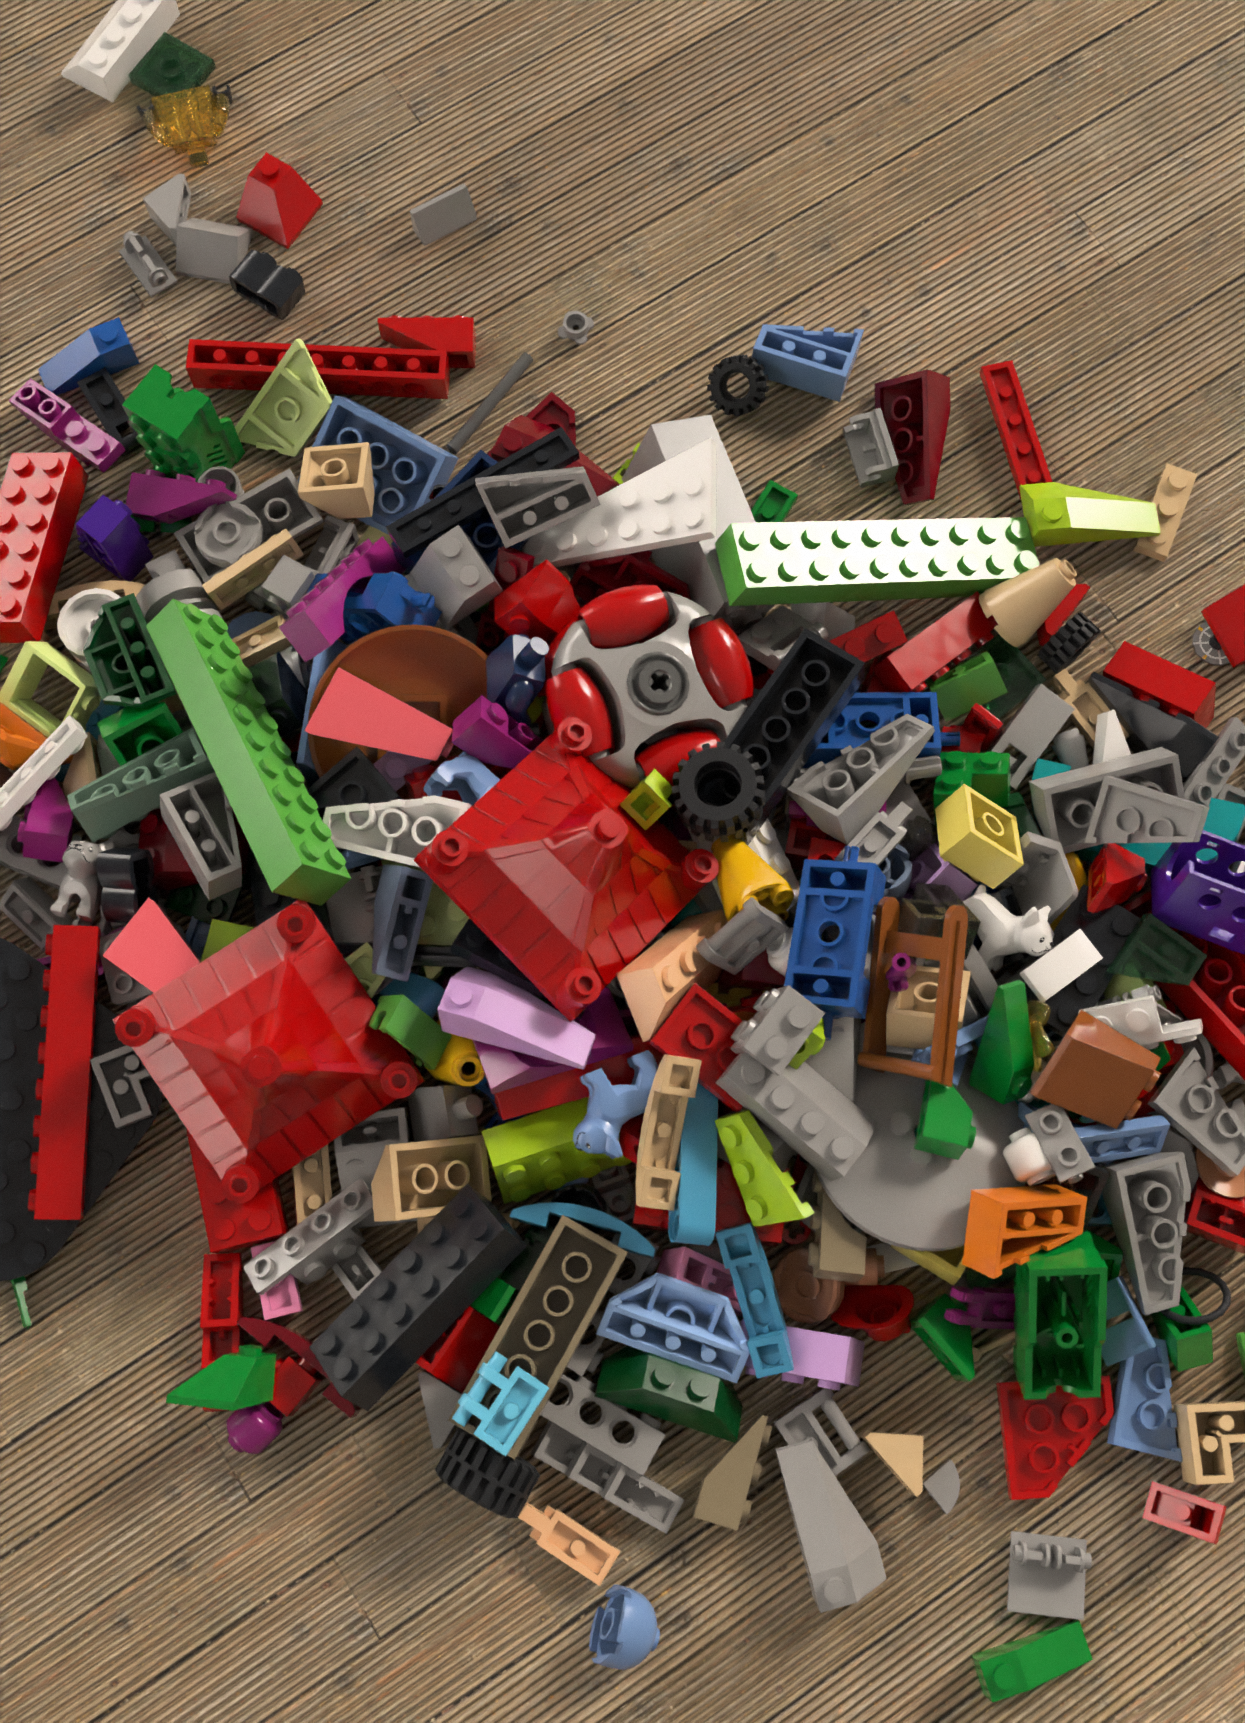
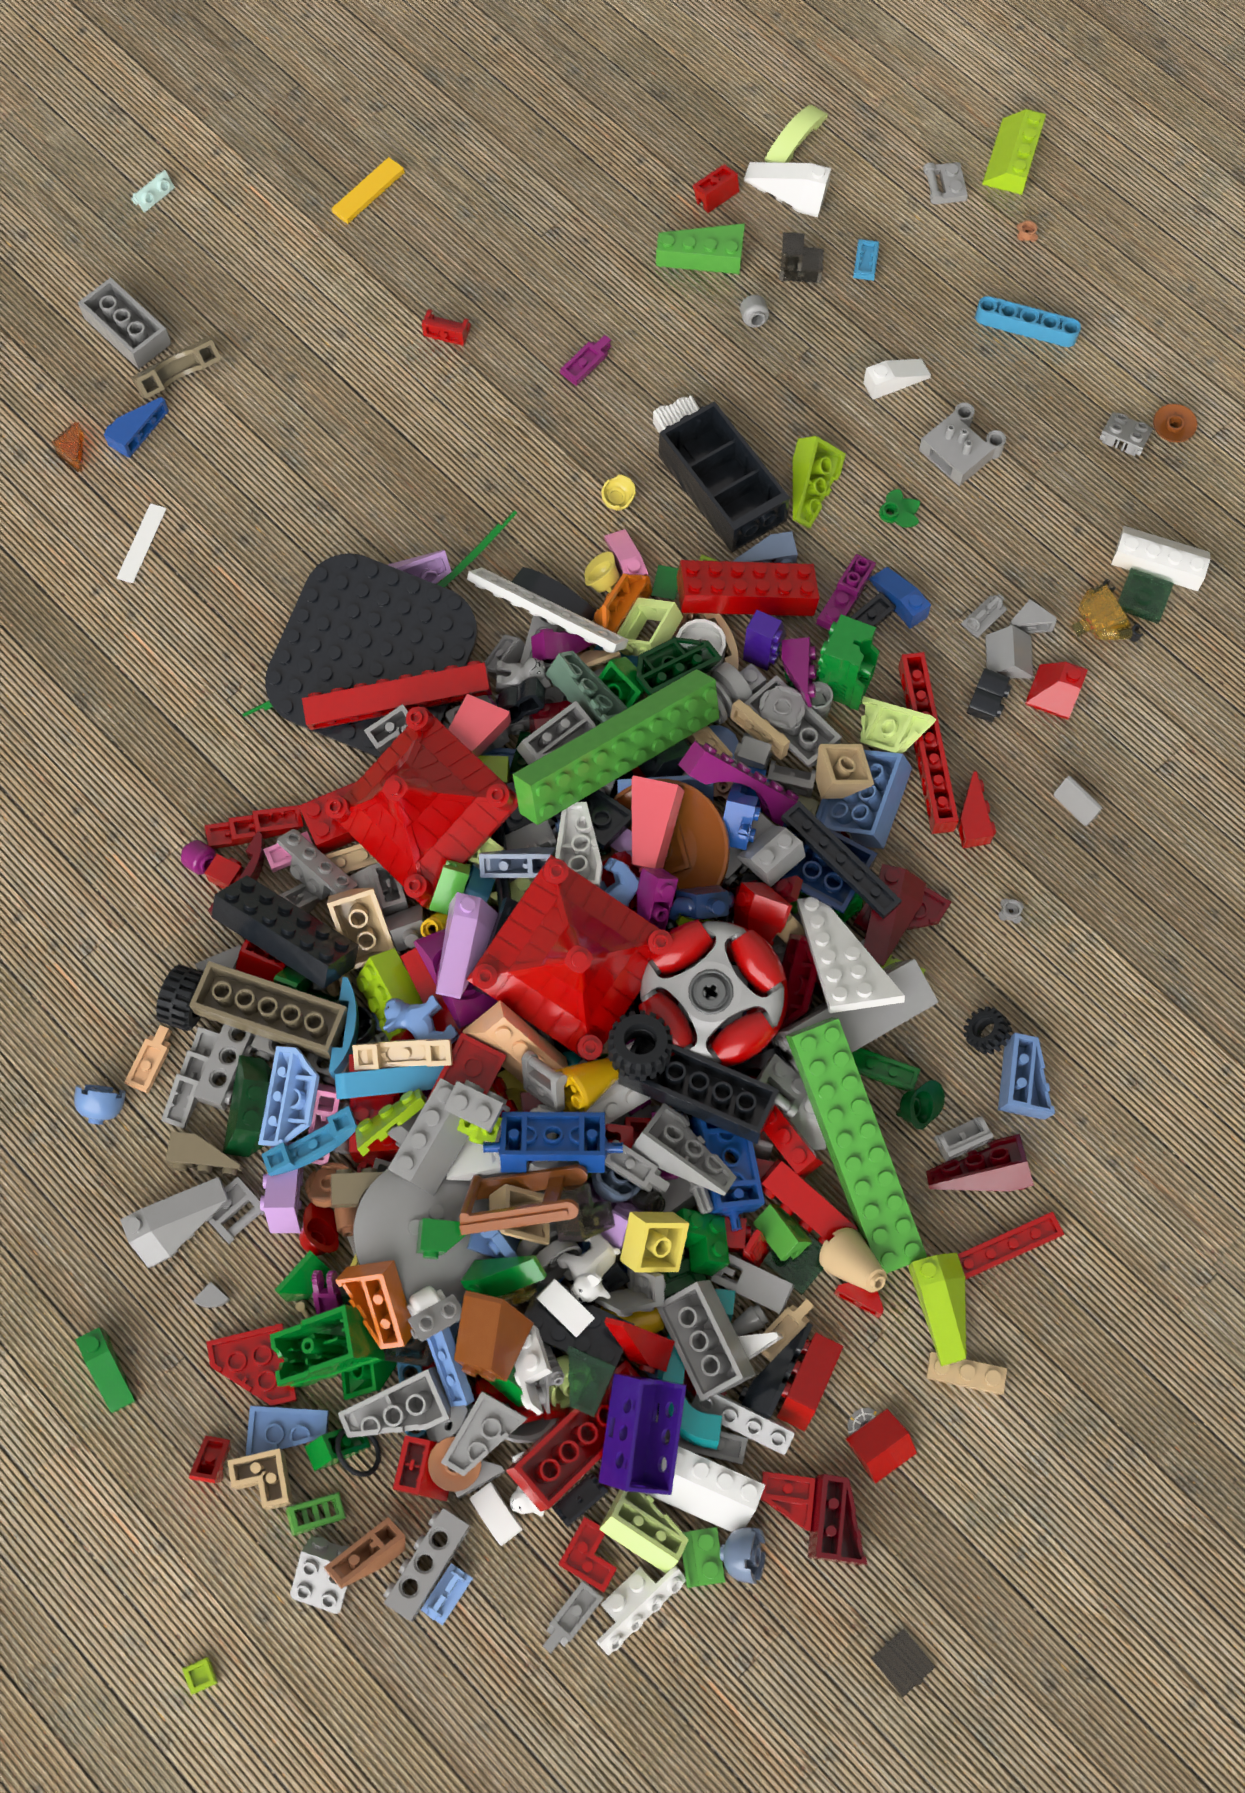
camera: 80 degrees right, 5 degrees down
green slope [166,1345,276,1411] -> none
dark grey bar [446,352,533,454] -> none
medium azure plate [452,1351,550,1456] -> none
light grey wedge [475,466,601,548] -> none
lime brick [620,769,672,830] -> none
tan slope [860,1431,924,1497] -> none
magenta arm [886,953,917,992] -> none
light grey hinge [1007,1531,1092,1620] -> none
black tyre [1037,612,1101,674] -> none
light grey wing [1084,776,1210,844] -> none
medium blue piece [1102,1276,1156,1367] -> none
none -> dark green piece [896,1080,945,1130]

